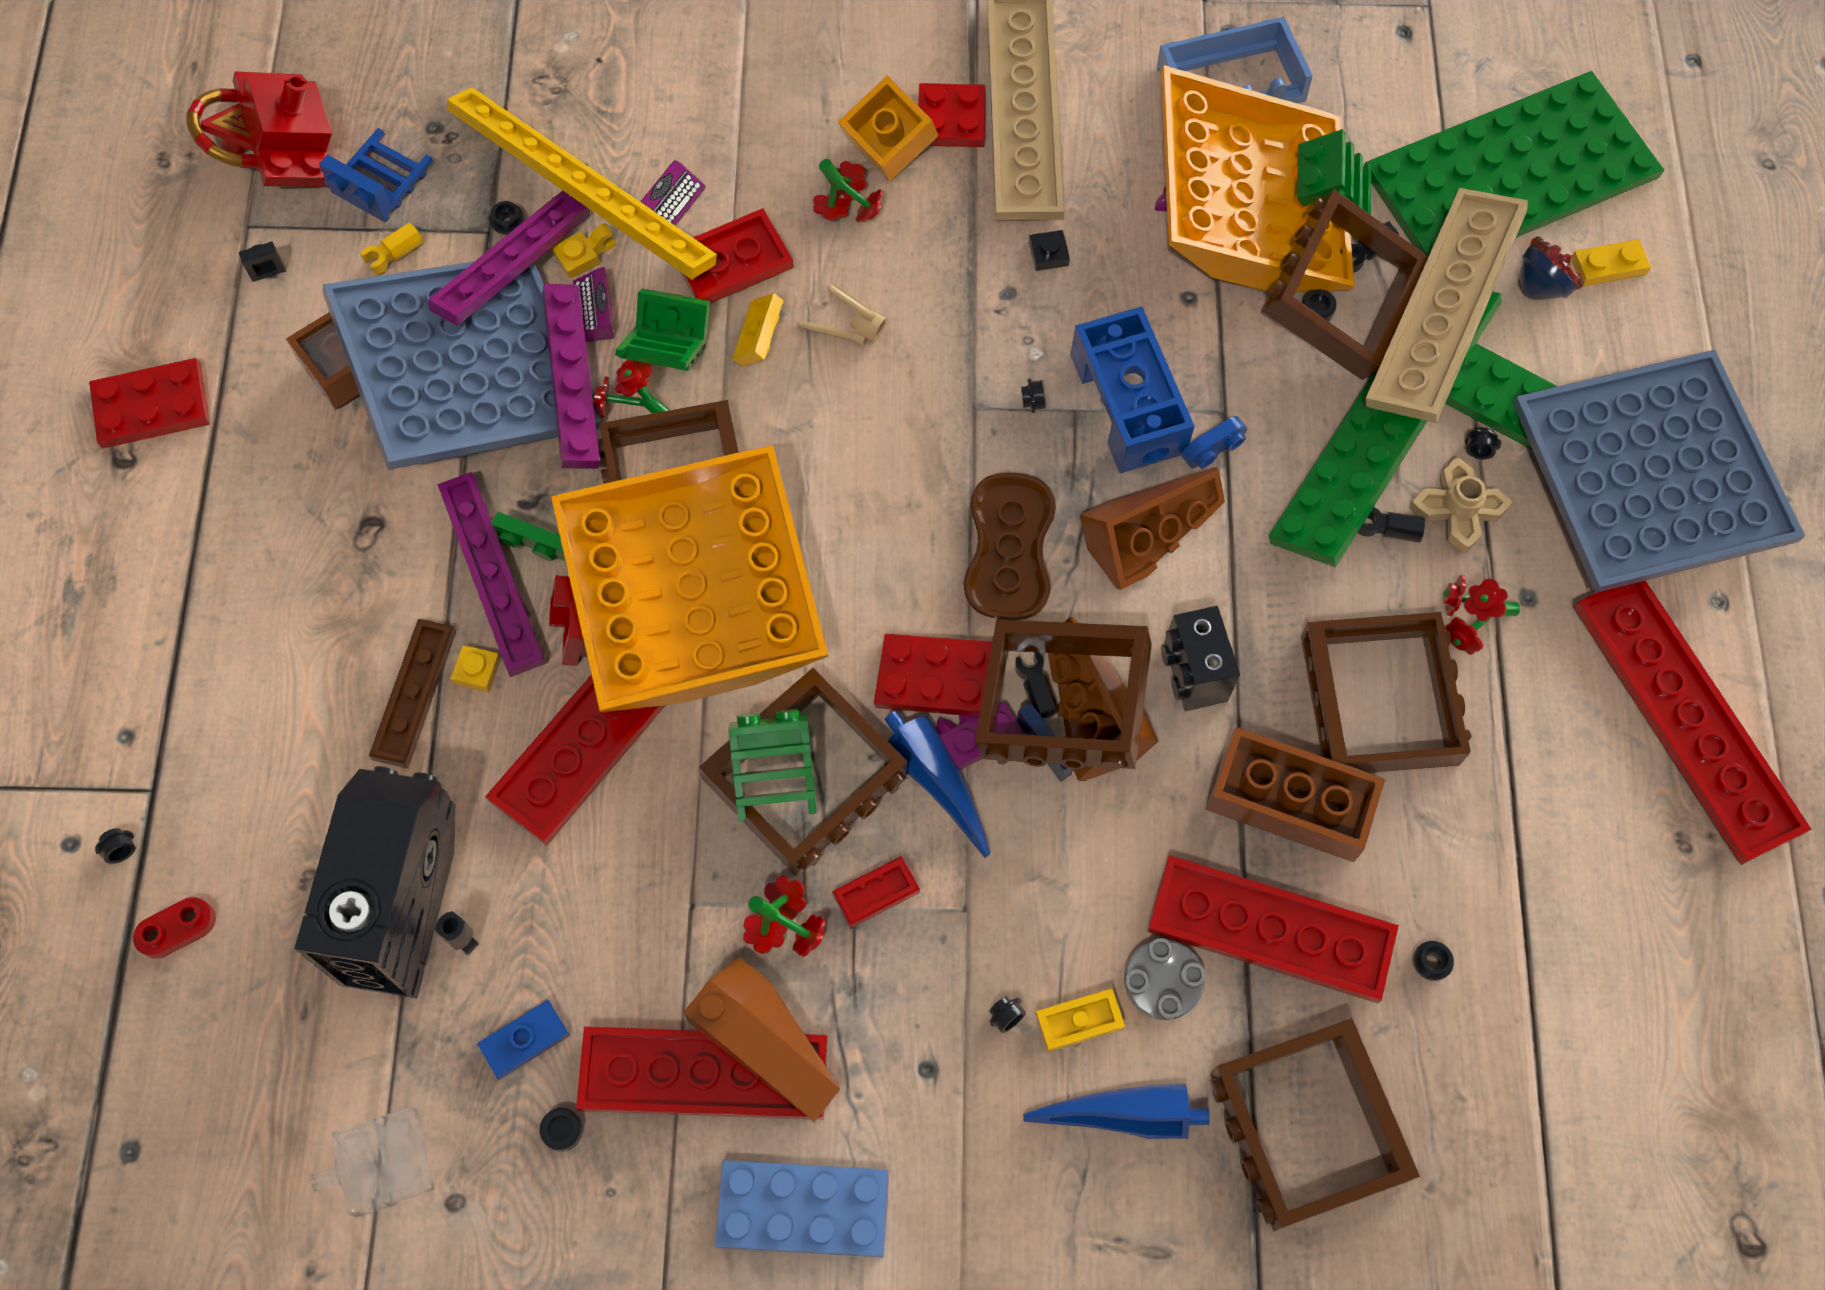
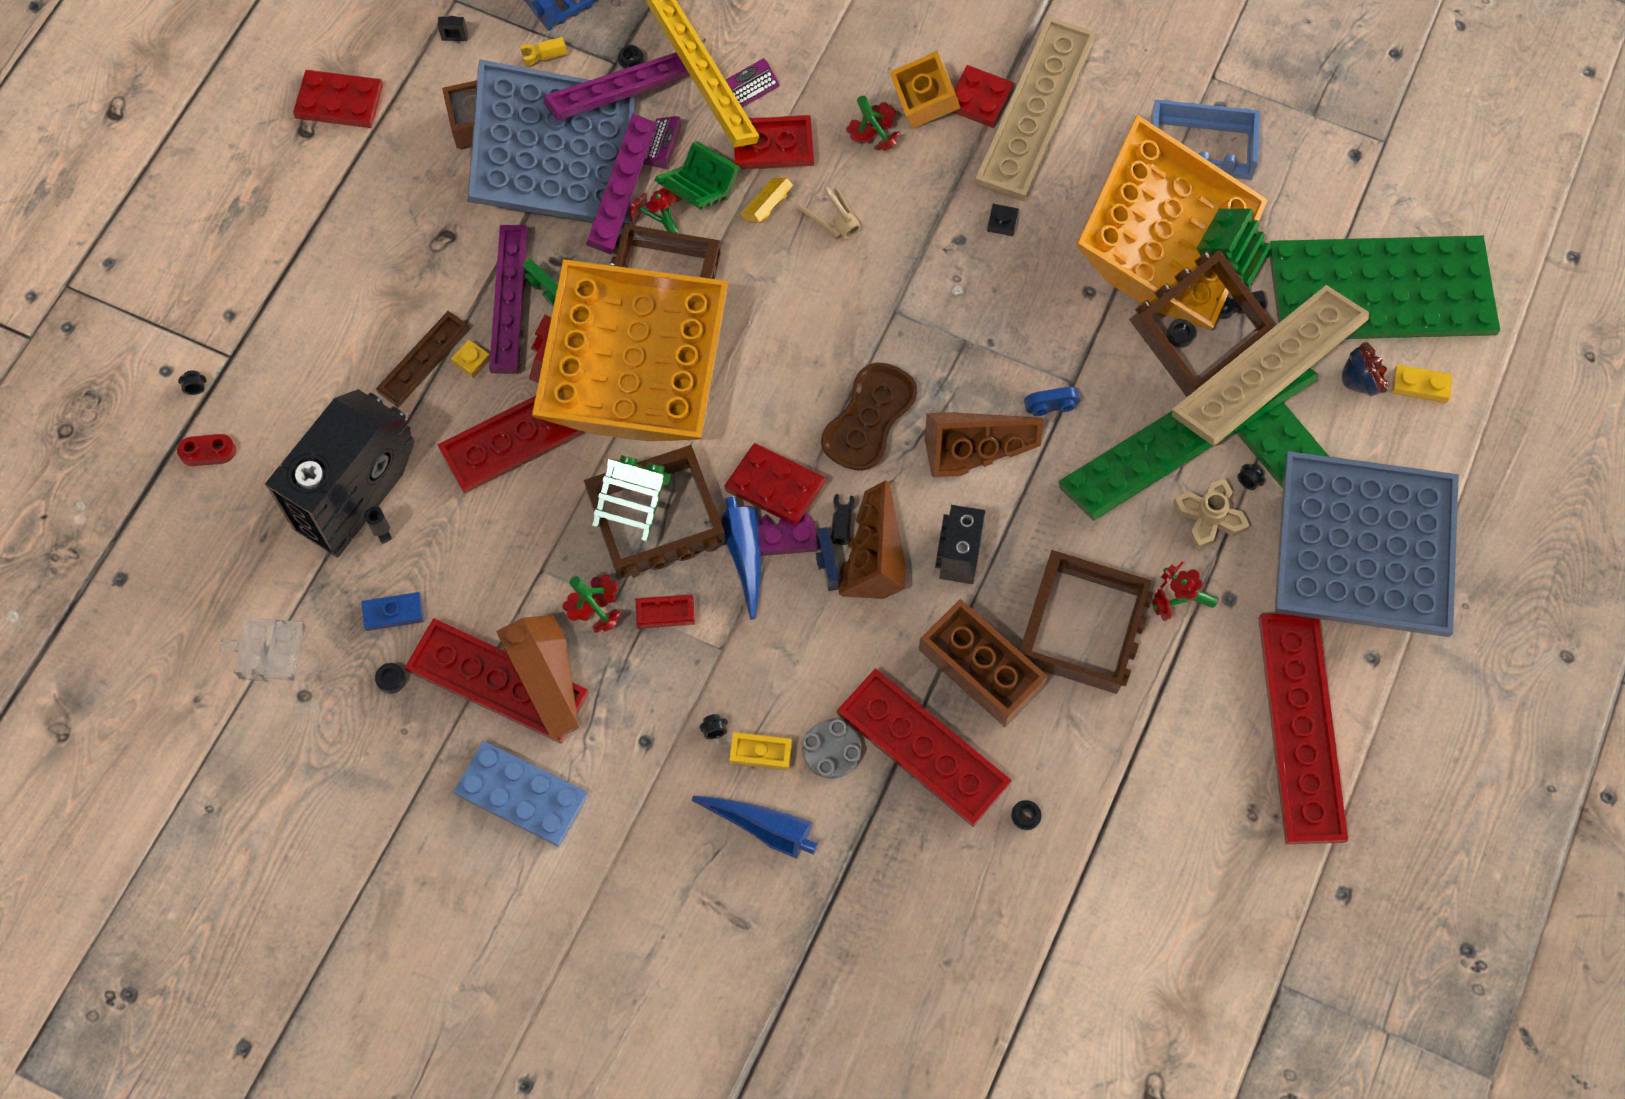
camera: 25 degrees right, 0 degrees up
yellow plate [552,223,616,279] -> none
reddish brown window [975,619,1152,772] -> none
black plate [1021,378,1045,413] -> none
blue plate [1070,306,1195,473] -> none
reddish brown window [1209,1018,1420,1232] -> none
black bar [1358,507,1425,543] -> none

